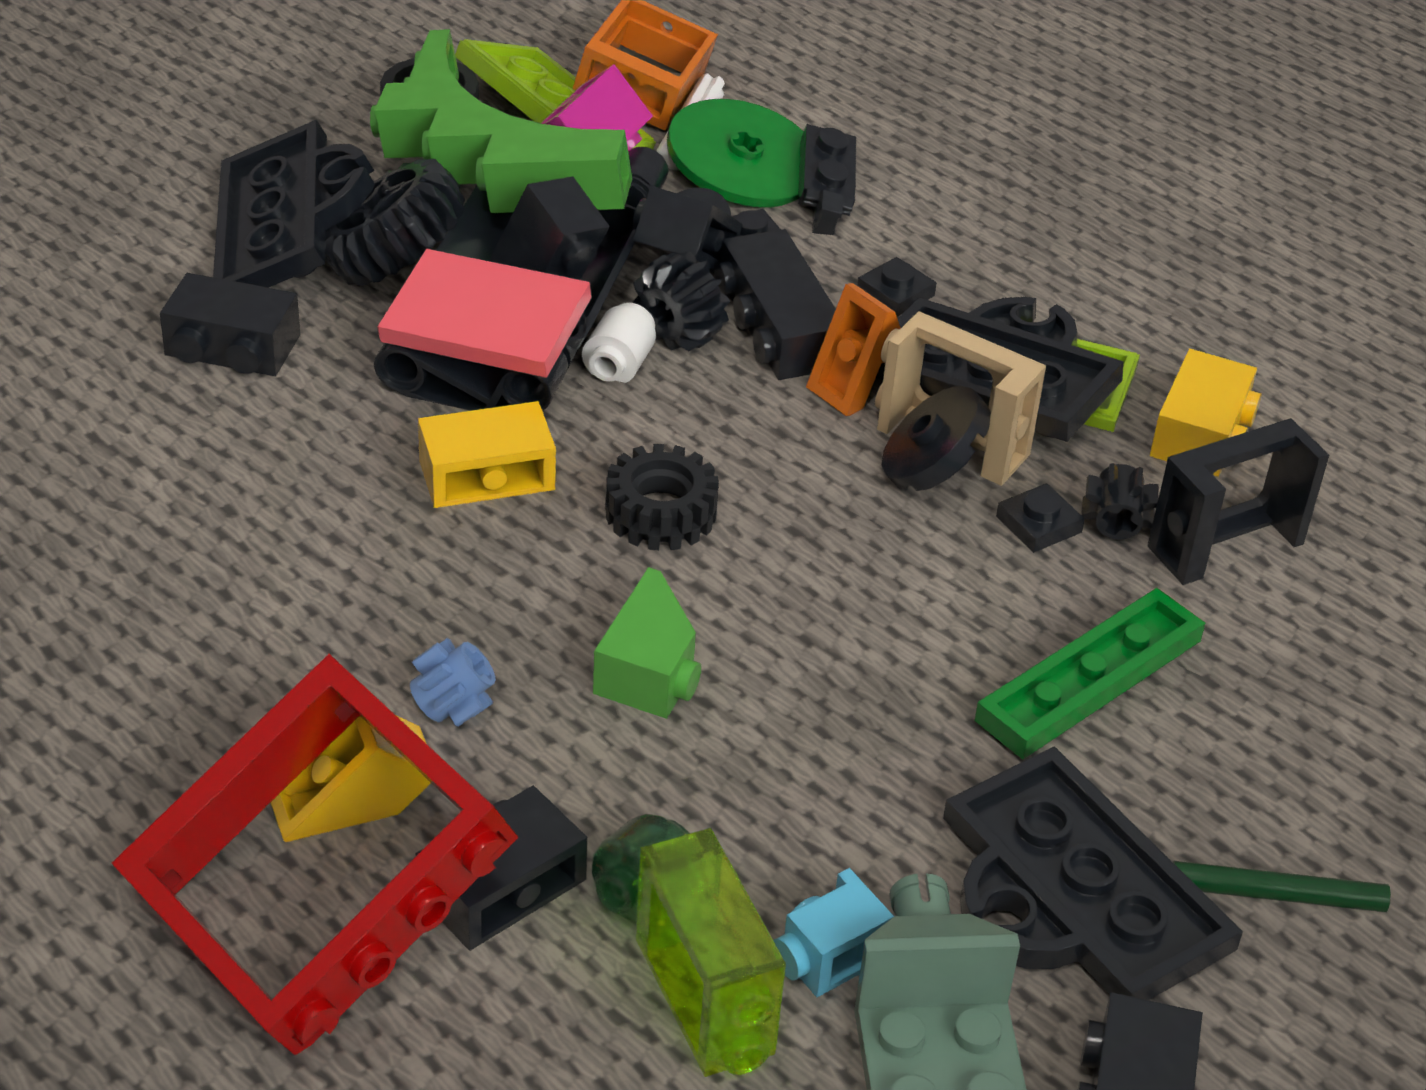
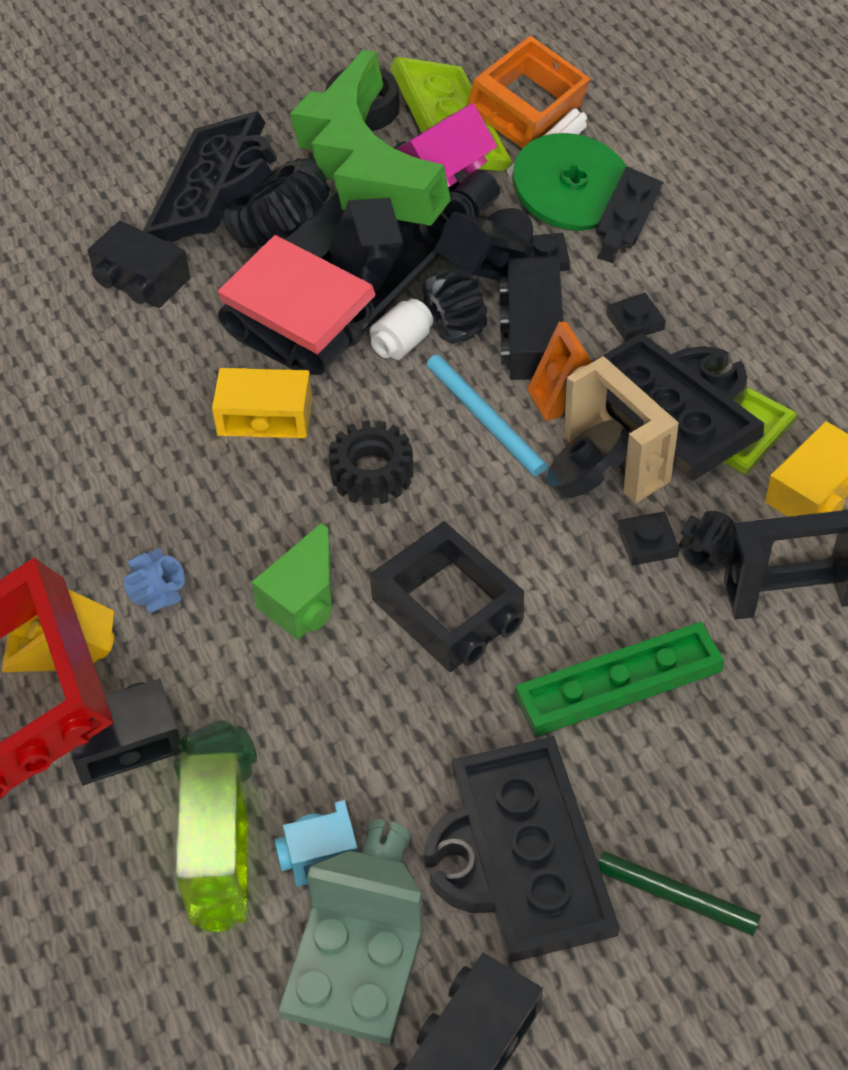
camera: 25 degrees right, 10 degrees up
none -> black window [370,521,524,672]
none -> medium azure bar [427,354,548,477]

